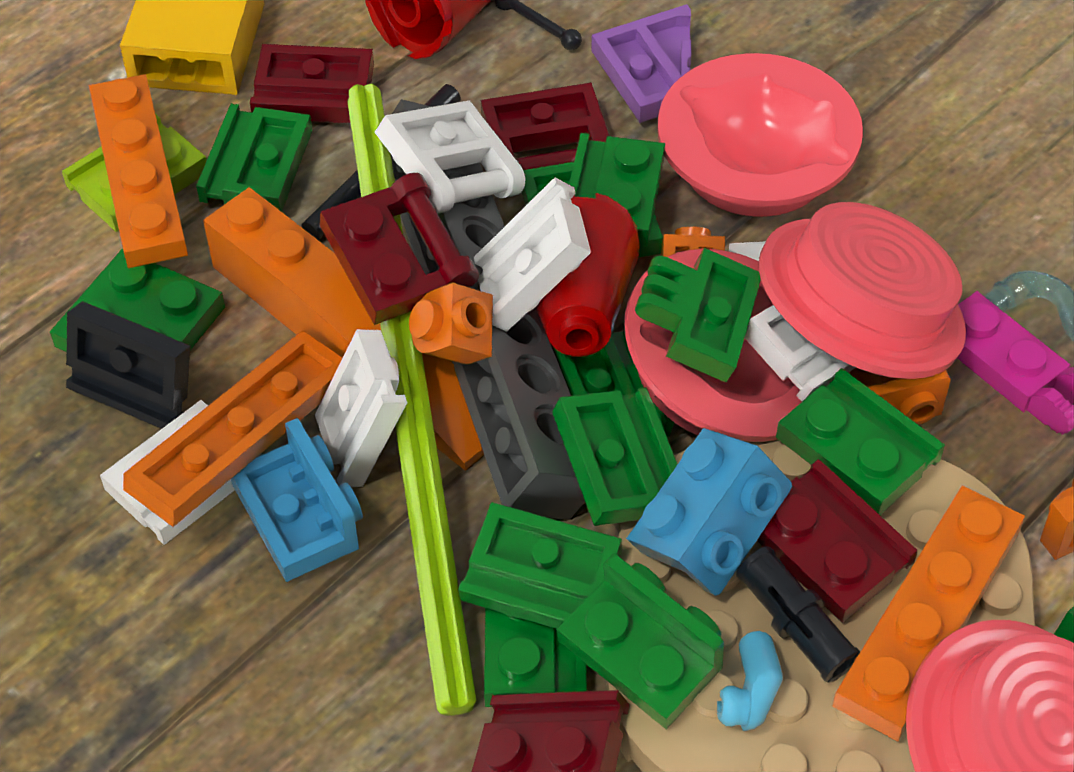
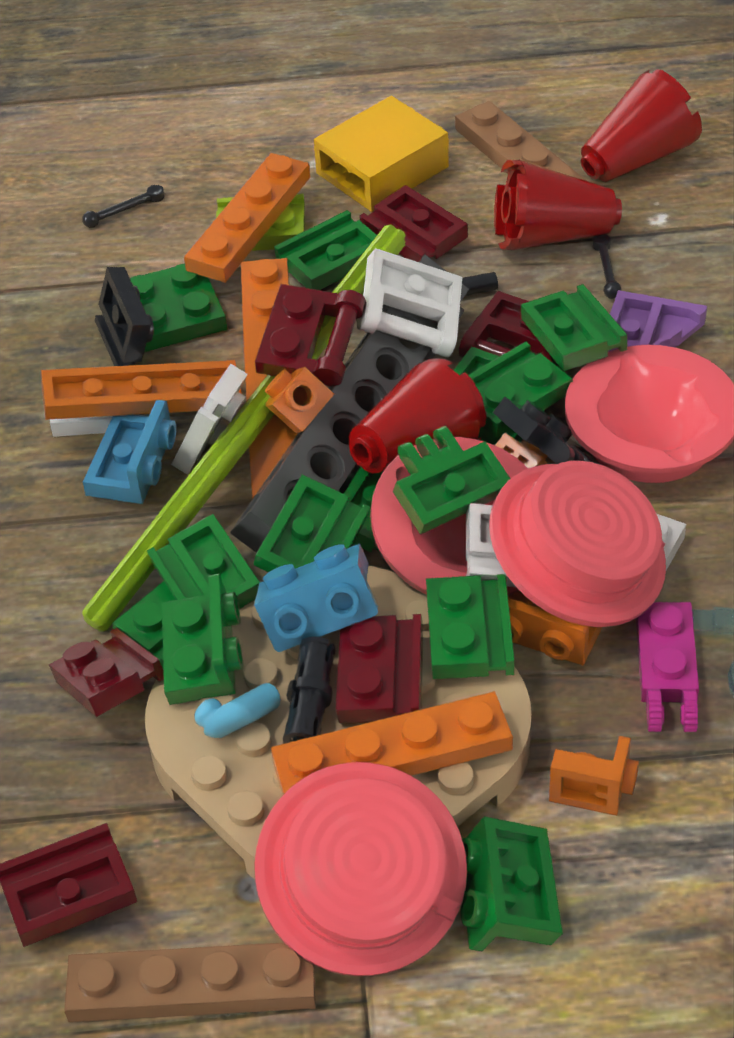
camera: 45 degrees right, 5 degrees down
white plate [474,178,591,332] -> none
none -> black hinge [493,397,592,464]
none -> green plate [521,284,627,371]

